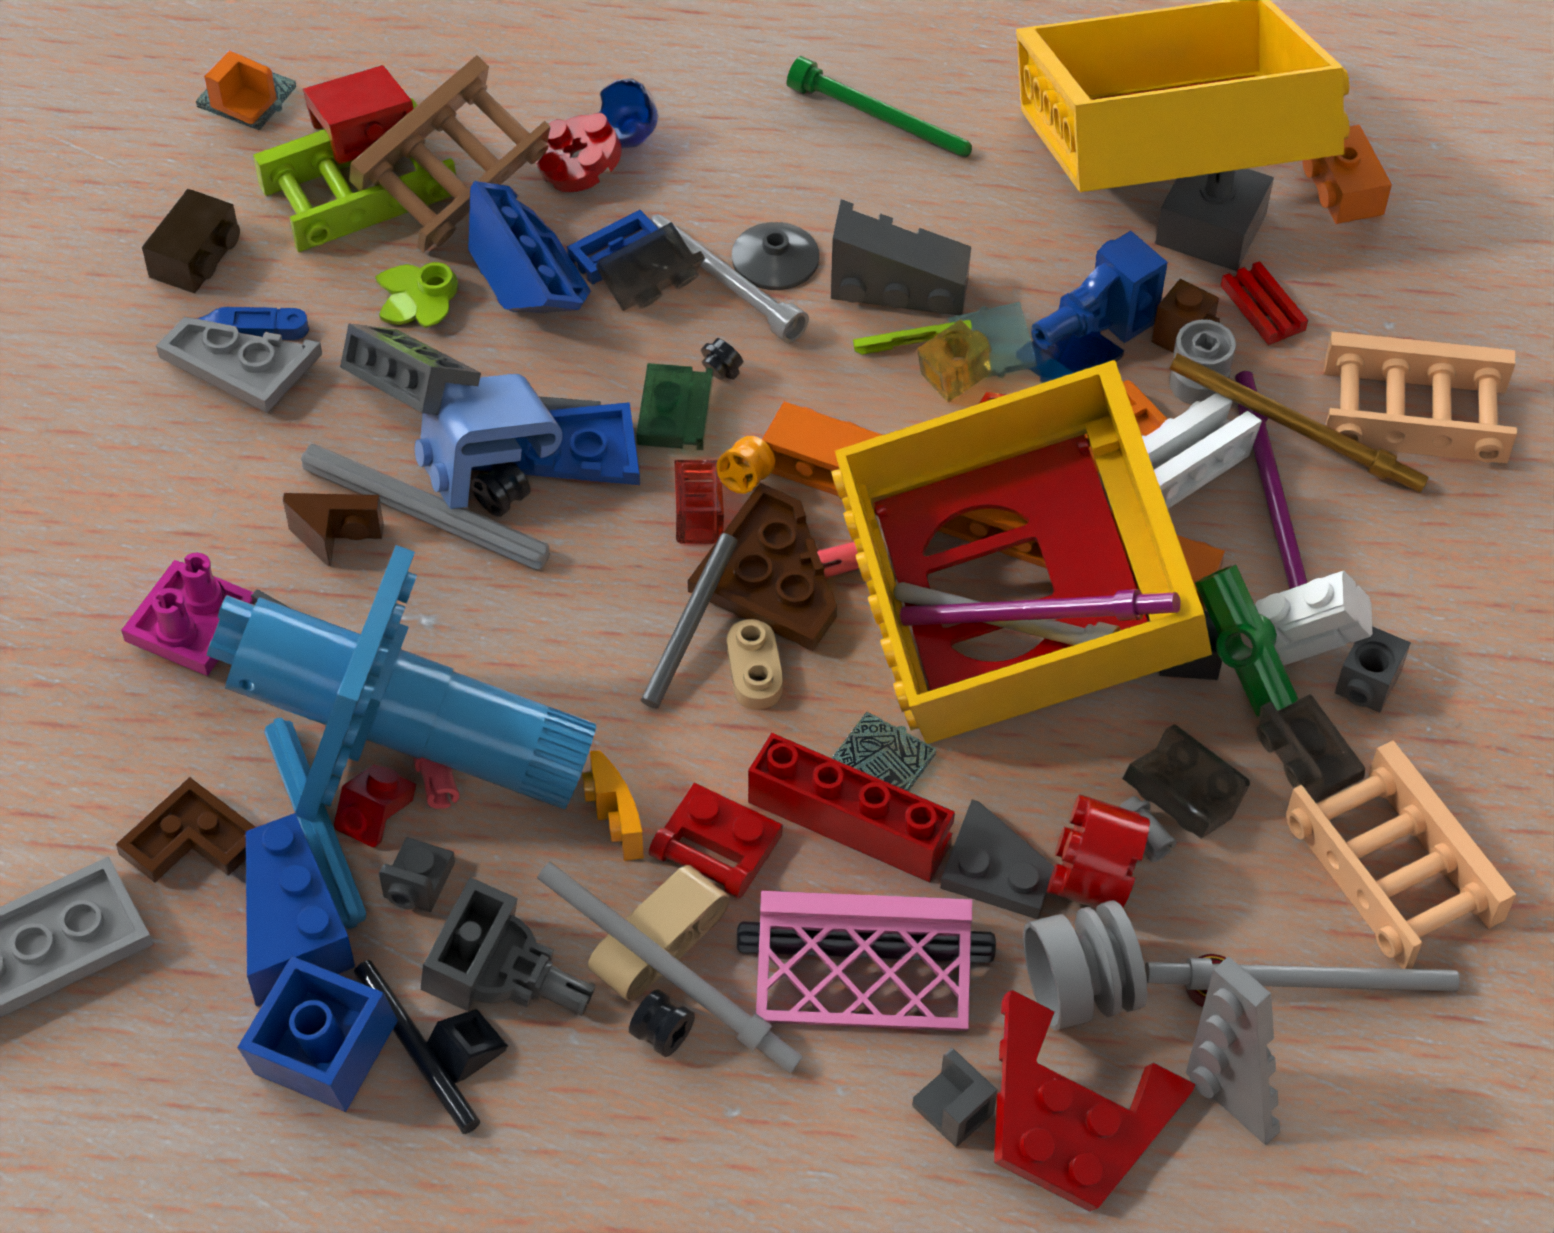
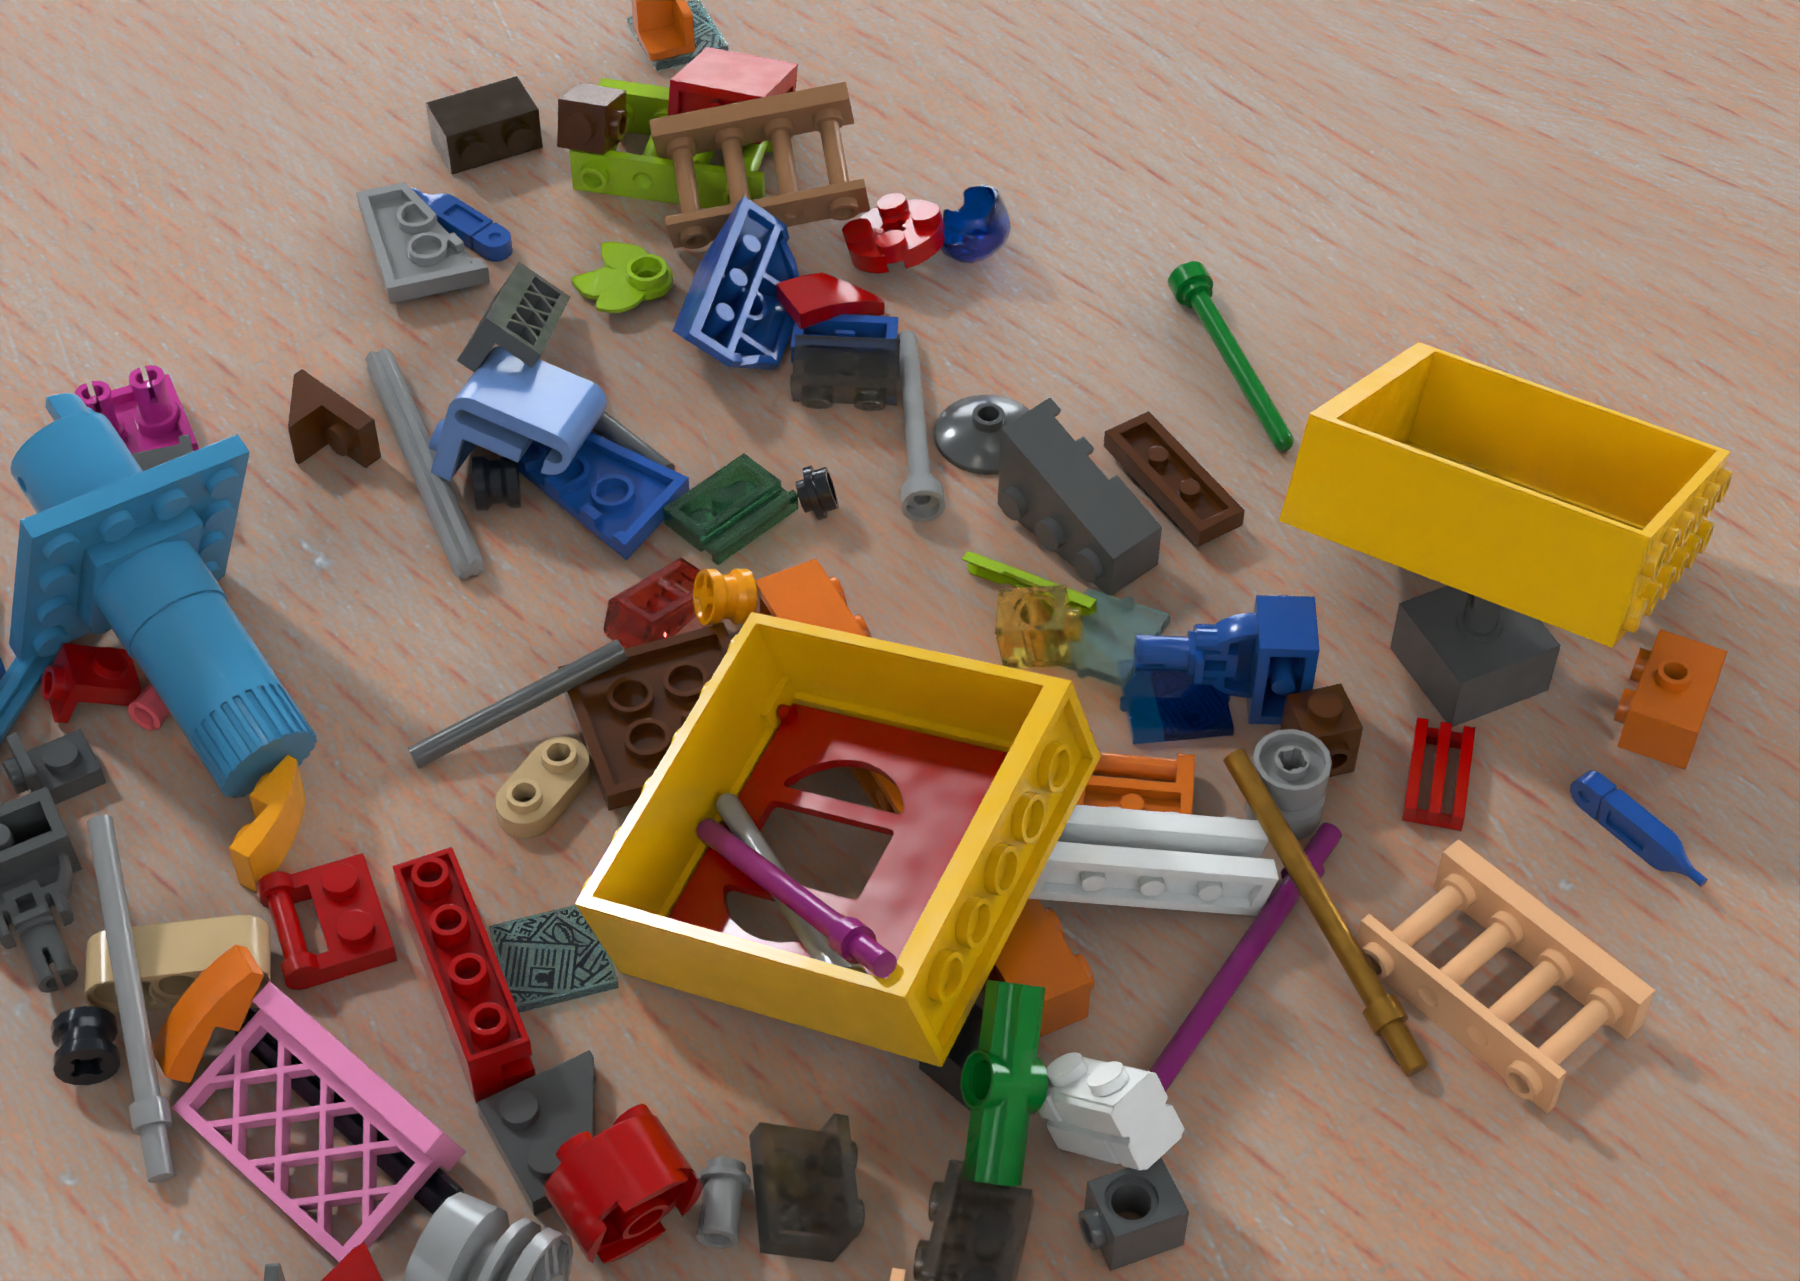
camera: 40 degrees right, 5 degrees down
none -> orange slope [152,945,264,1083]
none -> reddish brown brick [557,83,628,155]
none -> red slope [776,272,885,329]
none -> reddish brown plate [1104,411,1245,547]
none -> blue piece [1570,770,1708,887]

